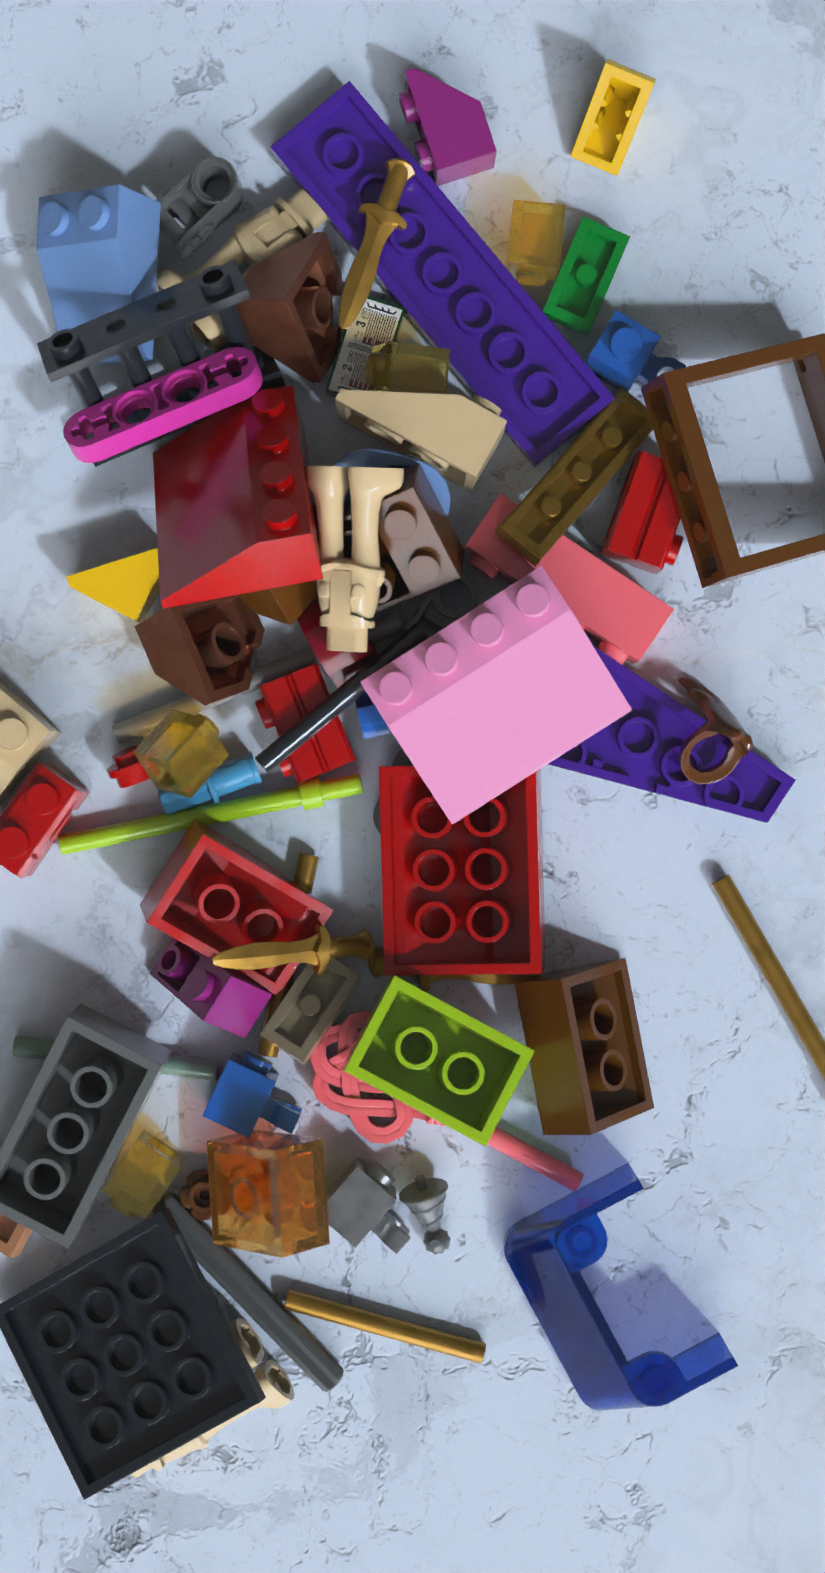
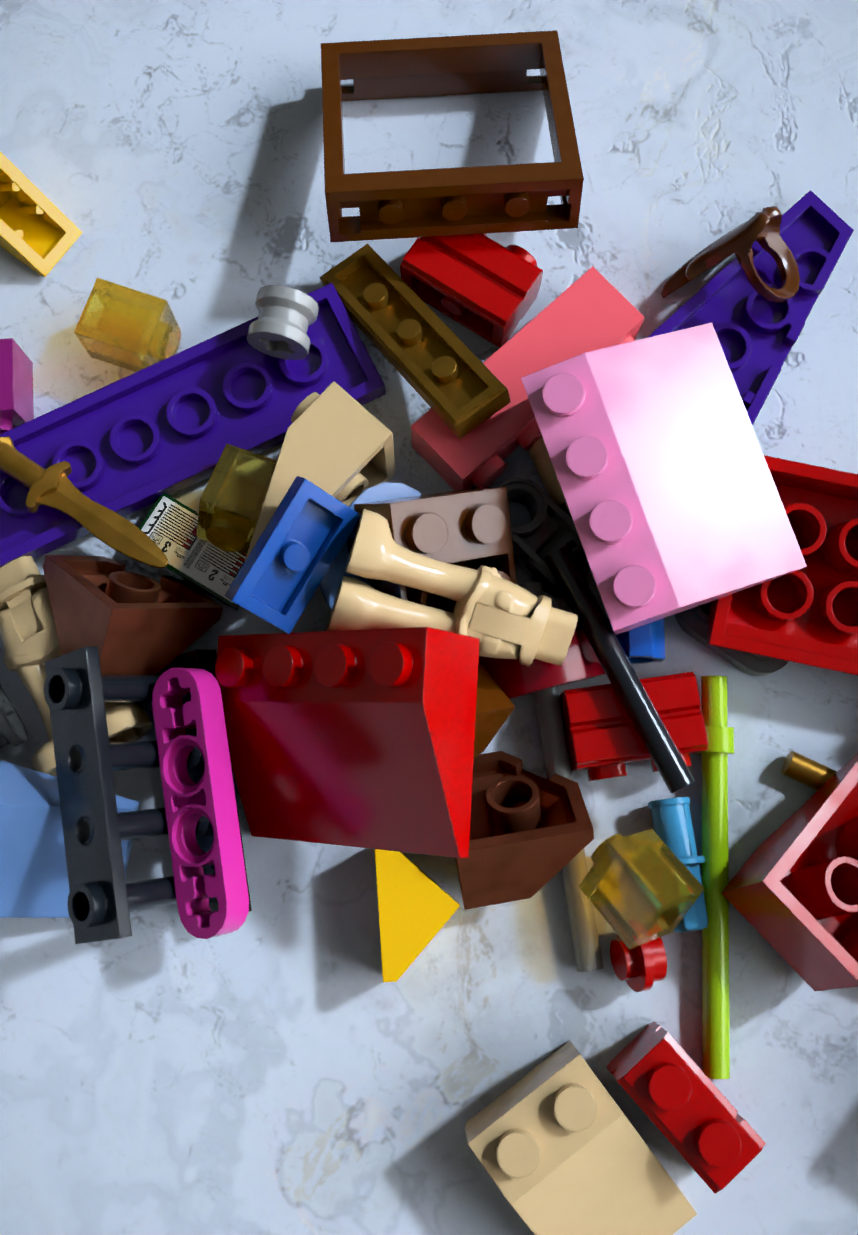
camera: 75 degrees left, 10 degrees down
green plate [543,216,630,336] -> none
blue brick [586,310,686,392] -> none
none -> blue plate [224,476,361,634]
none -> light grey wheel [246,285,319,360]

